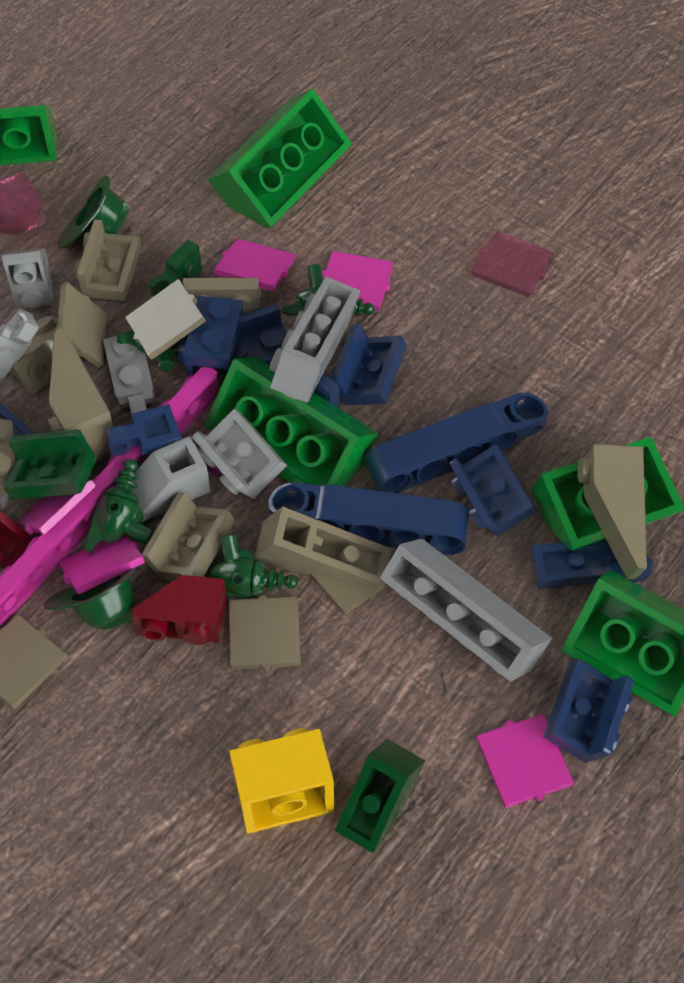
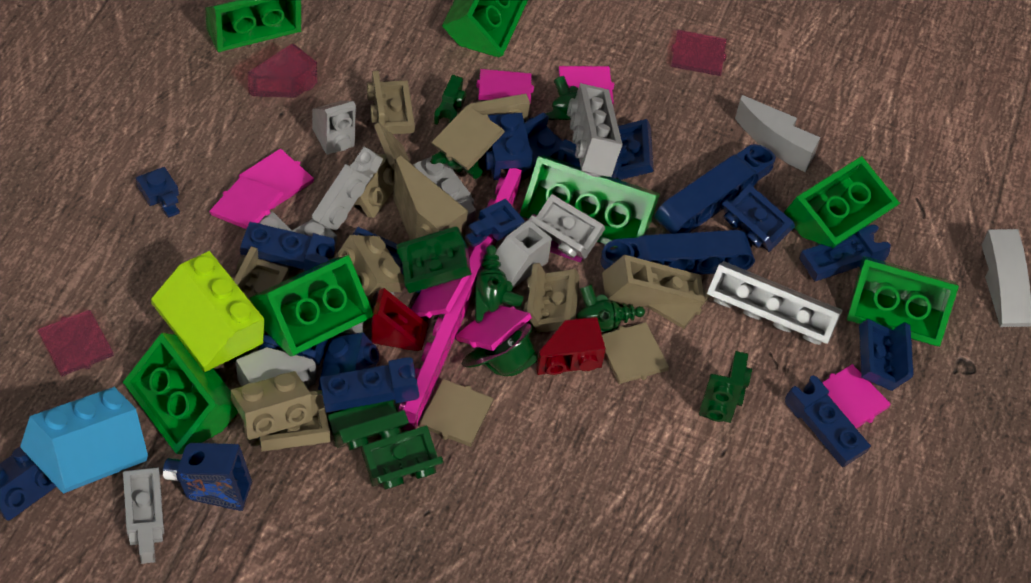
camera: 25 degrees left, 5 degrees down
dark green piece [58,176,129,248] -> none
yellow brick [229,728,334,834] -> none
dark green slope [334,739,426,853] -> none
dark tan slope [578,444,647,579] -> none
none -> dark green bracket [699,351,752,423]
none -> light grey slope [735,95,821,172]
none -> dark blue plate [785,375,871,468]

